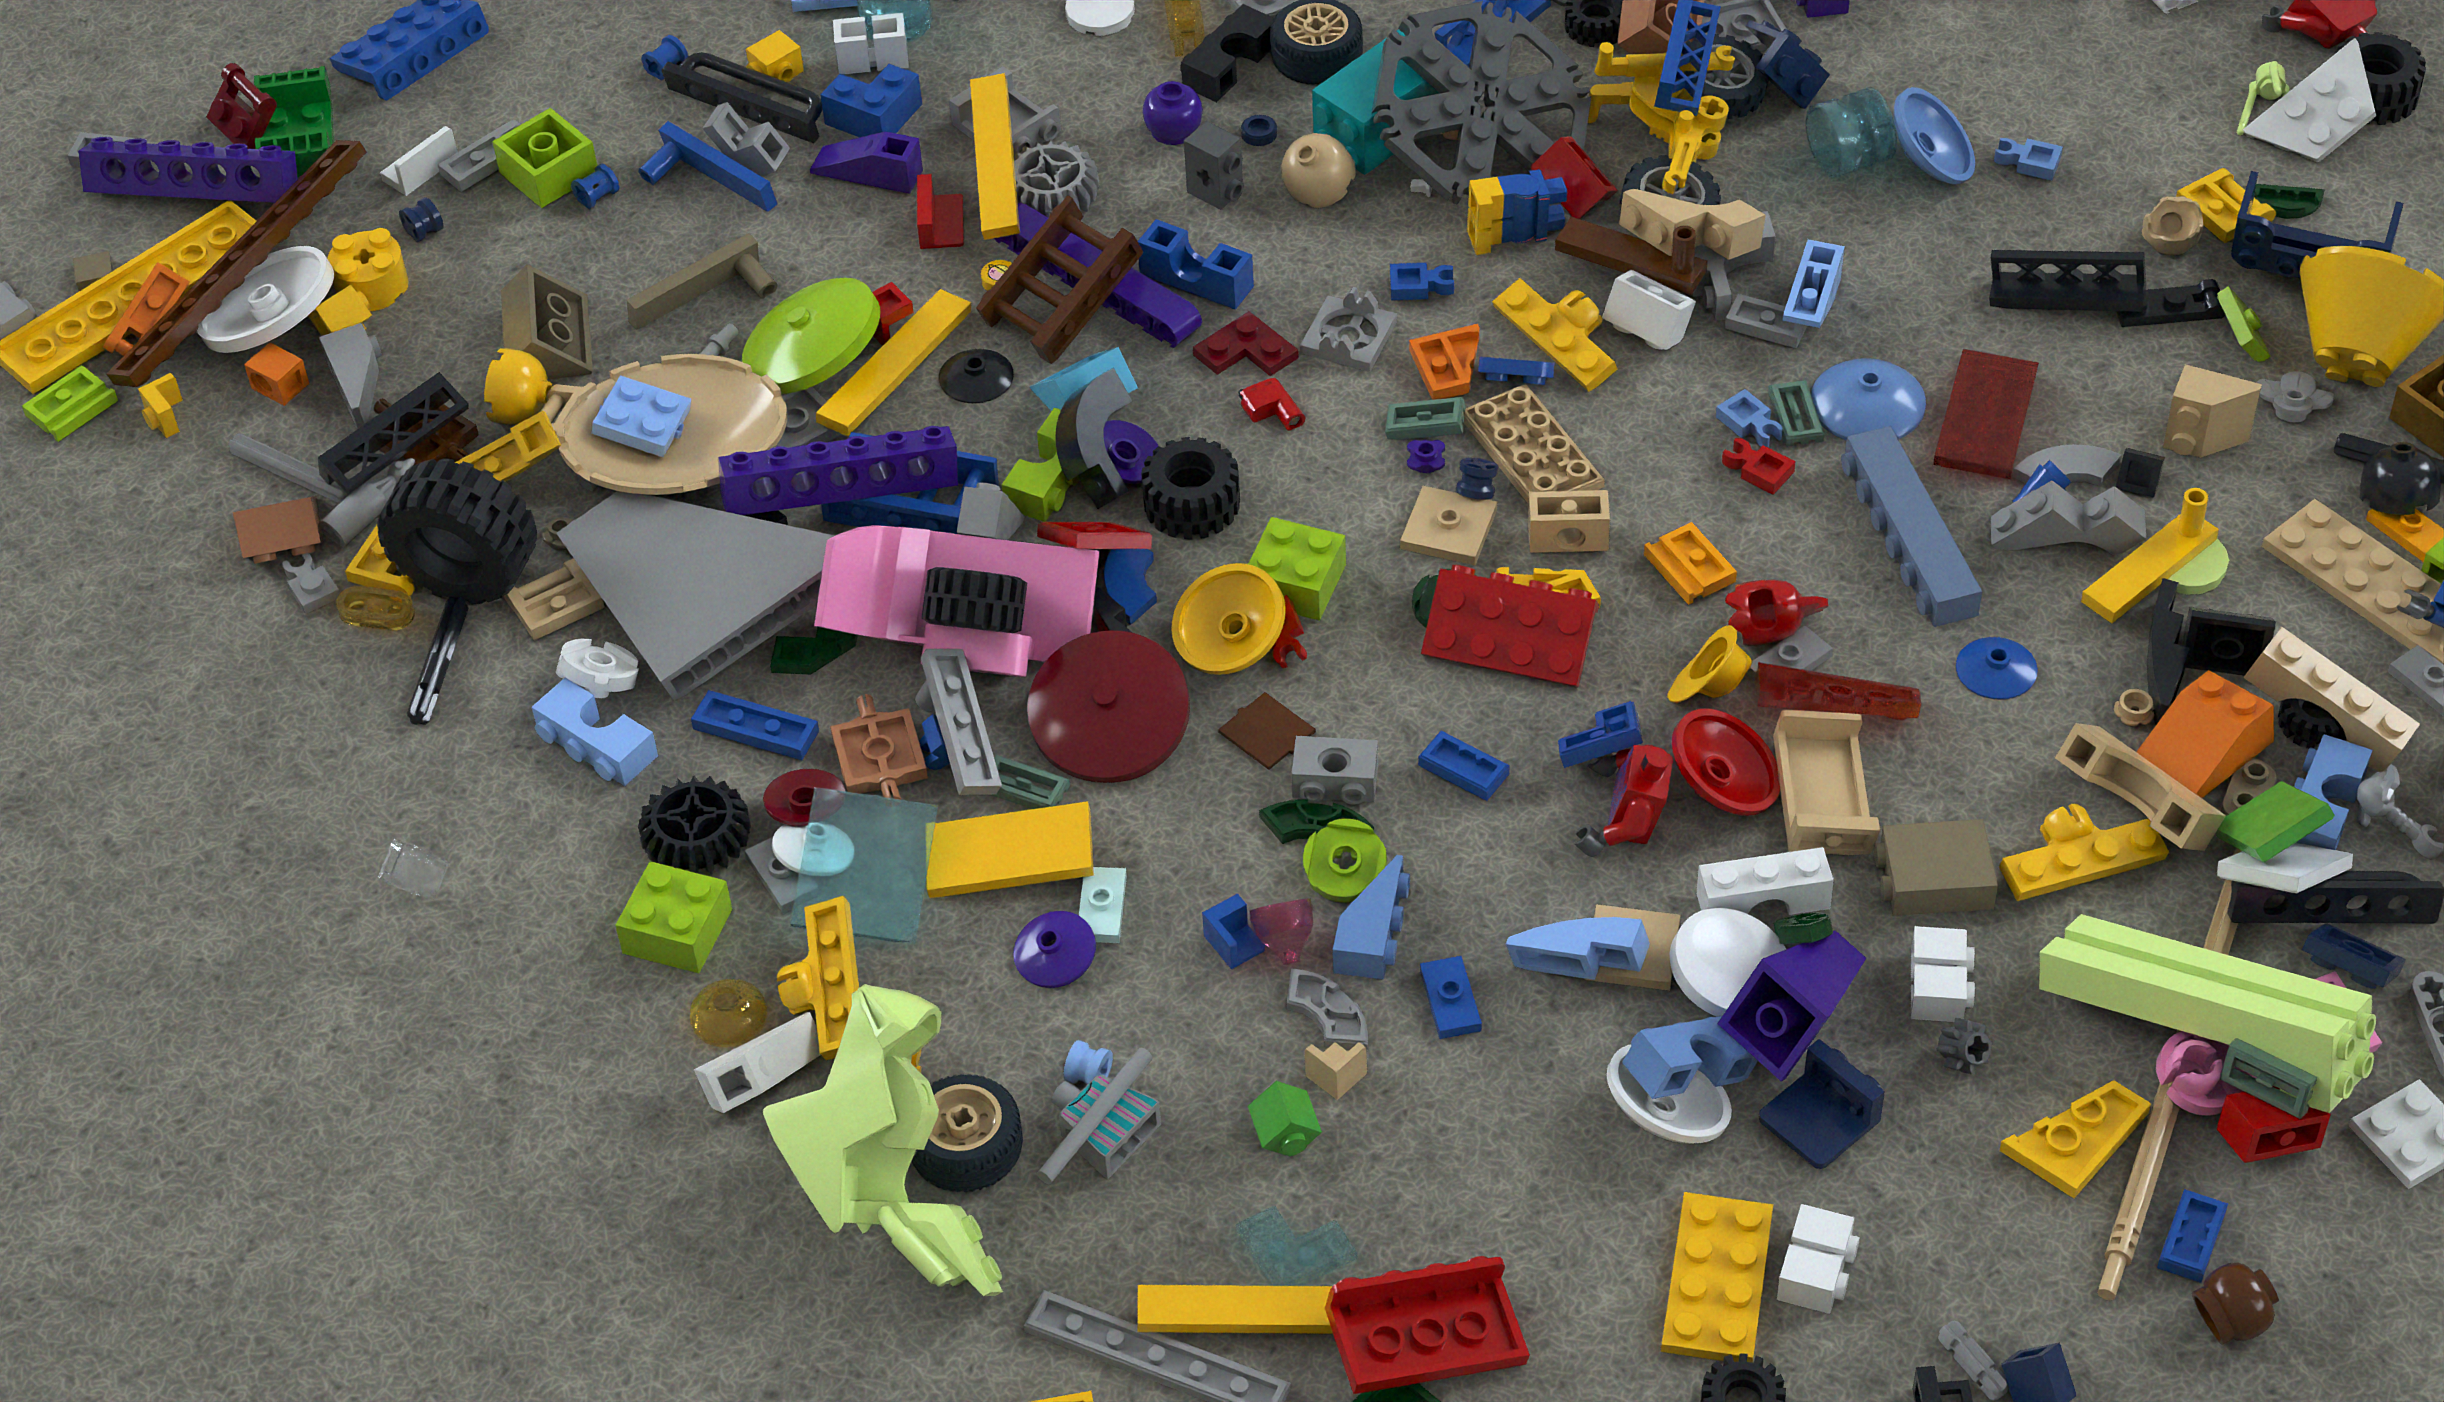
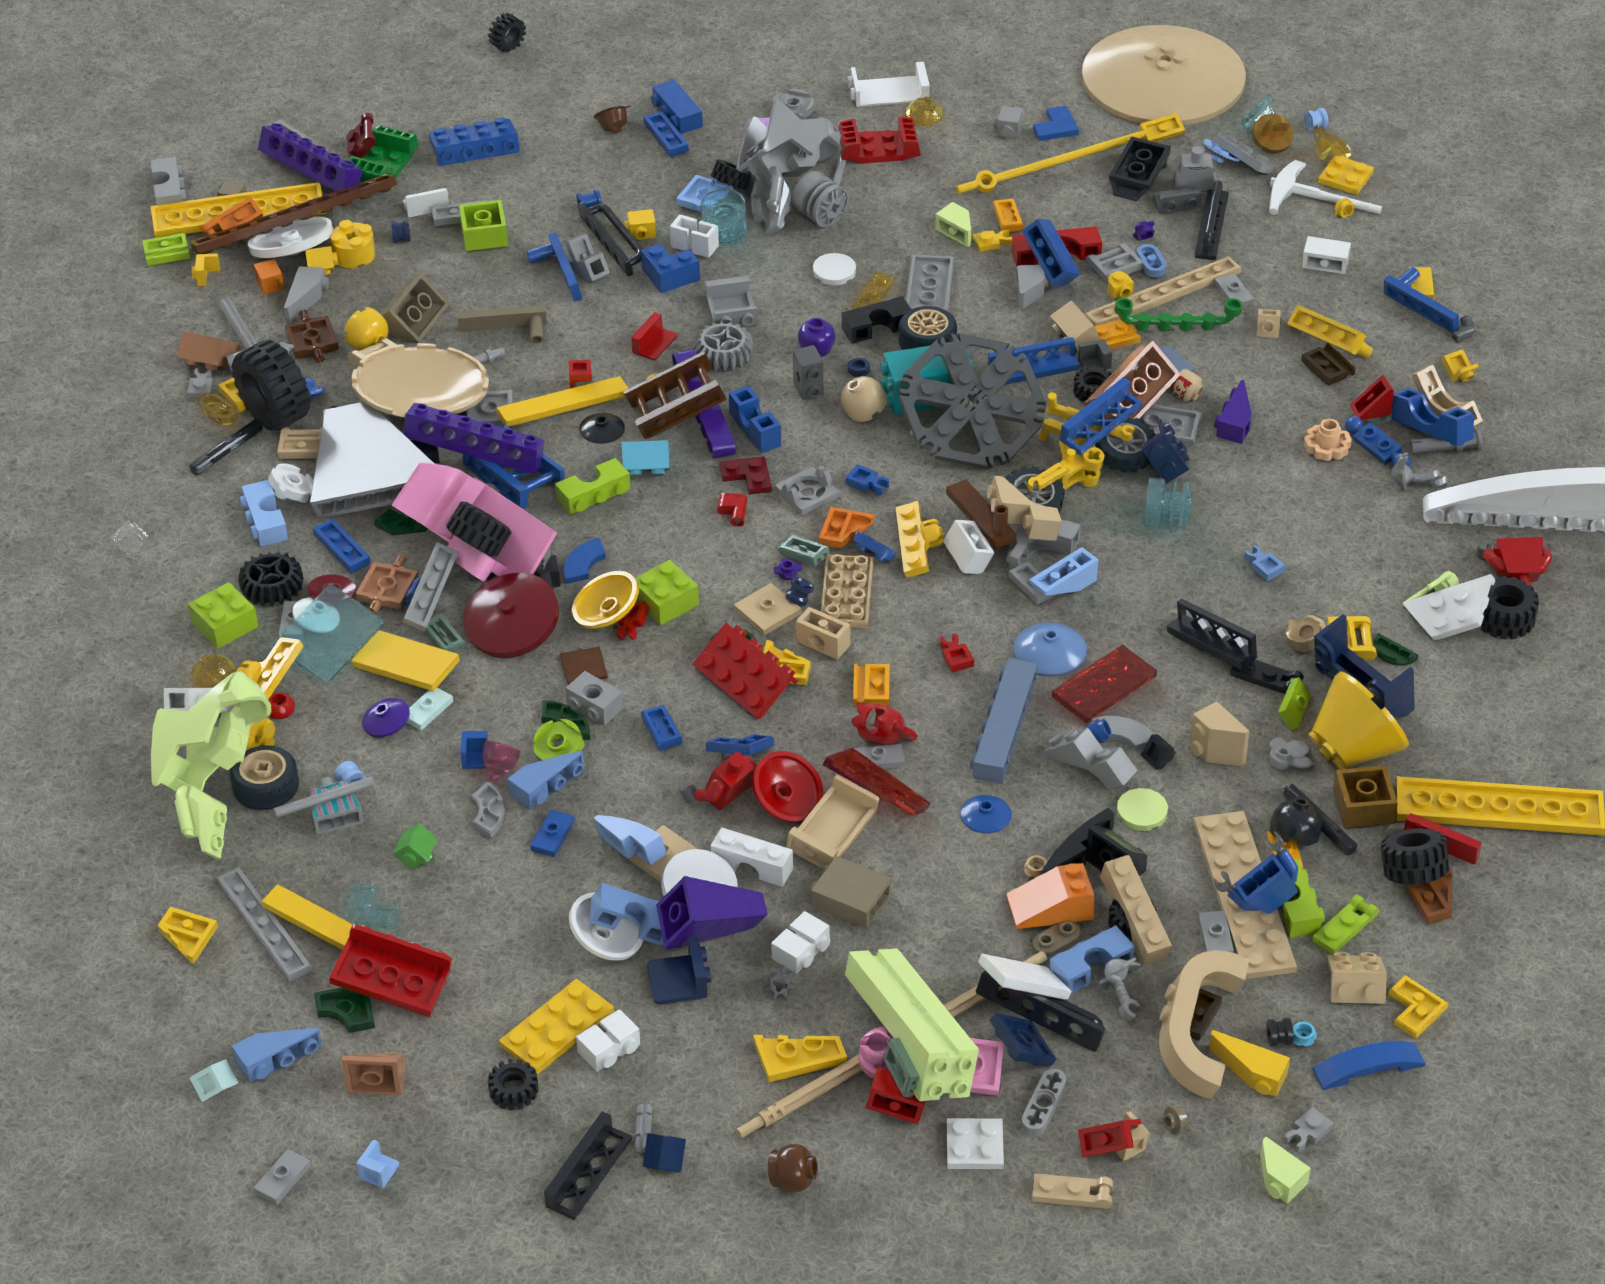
camera: 30 degrees right, 5 degrees down
black fence [318,372,469,495] -> none
yellow slope [455,411,561,482] -> none
blue bush [571,164,620,209] -> none
light blue plate [591,375,691,457] -> none
lime dish [742,278,880,394] -> none
dark purple slope [810,131,923,194] -> none
light grey slope [957,483,1025,540] -> none
yellow tile [970,73,1020,240] -> none
red tile [1037,522,1152,549] -> none
black arch [1055,368,1132,510] -> none
dark purple dish [1104,420,1158,484] -> none
black tyre [1141,437,1240,540] -> none
tan panel [1305,1042,1367,1100] -> none
blue hips [1467,169,1567,255] -> none
red panel [1531,136,1618,219] -> none
yellow piece [1667,625,1752,703] -> none
medium blue plate [1716,389,1783,448] -> none
sand green tile [1768,380,1824,447] -> none
dark green tile [1773,912,1833,944] -> none
medium blue dish [1893,87,1975,184] -> none
yellow plate [1999,804,2169,901] -> none
tan arch [2055,723,2226,851] -> none
yellow piece [2081,488,2219,623] -> none
blue plate [2157,1189,2228,1283] -> none
bright green tile [2215,781,2335,862] -> none

